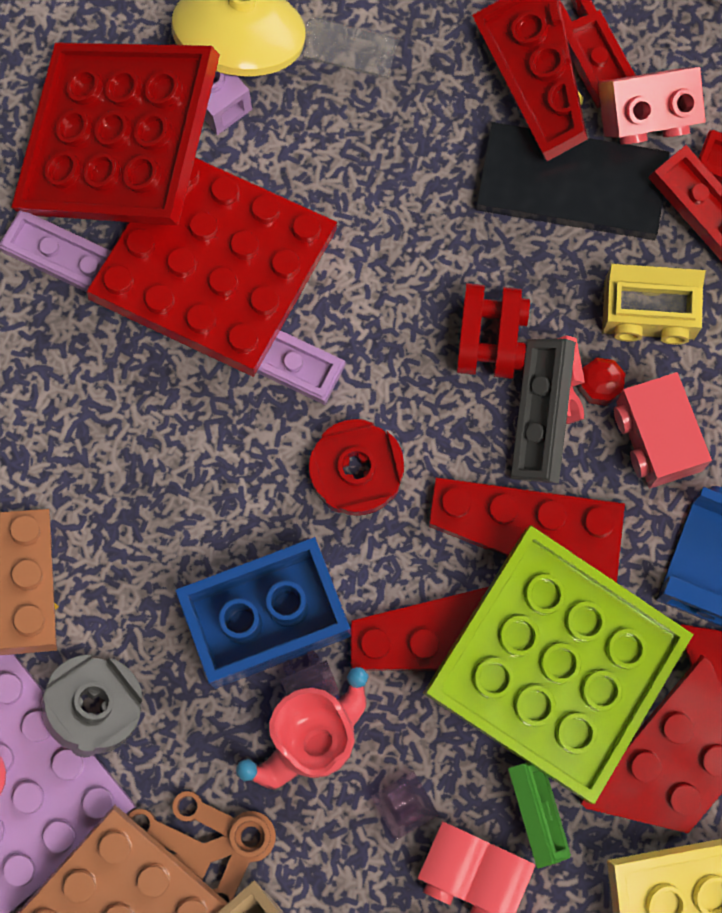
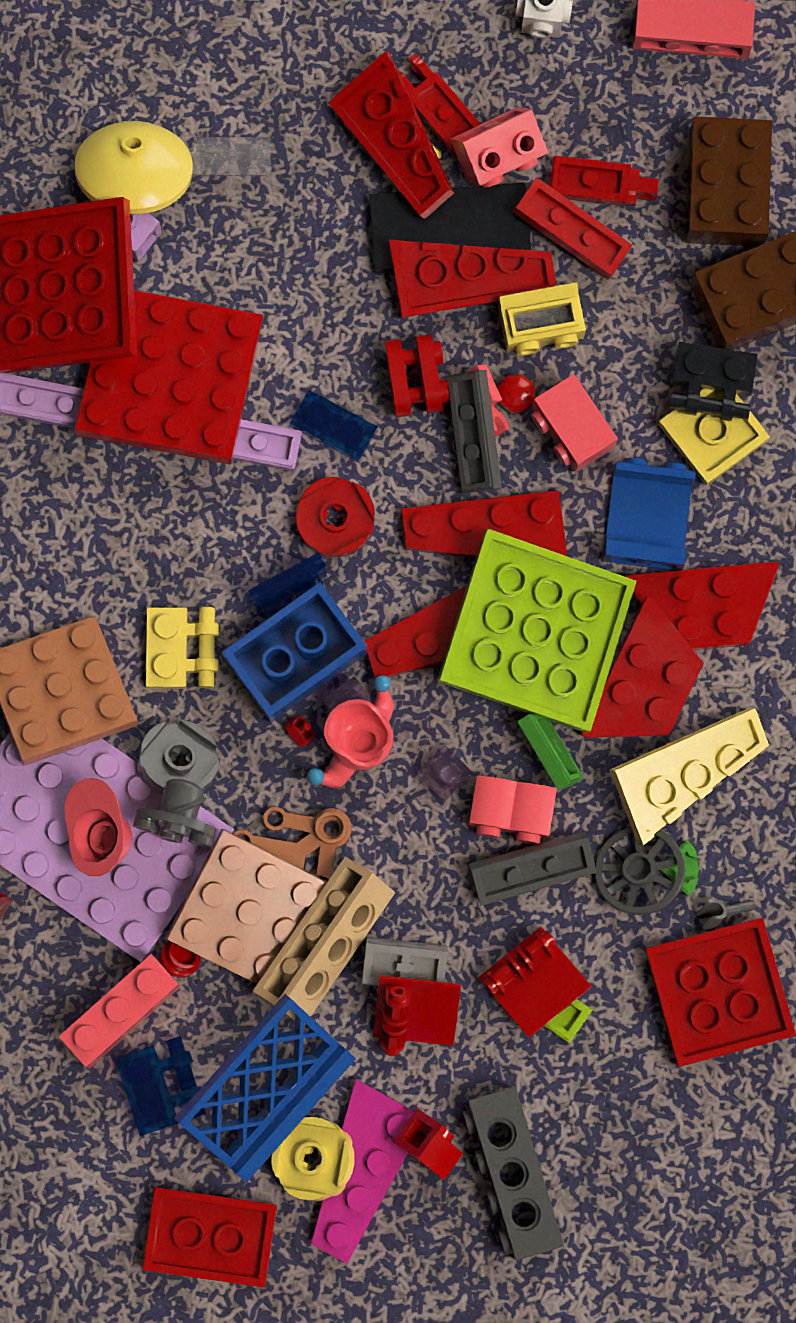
camera: 20 degrees left, 5 degrees up
none -> dark grey plate [132,779,216,847]
none -> light yellow plate [146,607,219,689]
none -> clear blue plate [248,552,327,615]
none -> red rock [285,715,315,747]
none -> clear blue plate [290,390,378,463]
none -> red wing [389,240,557,318]

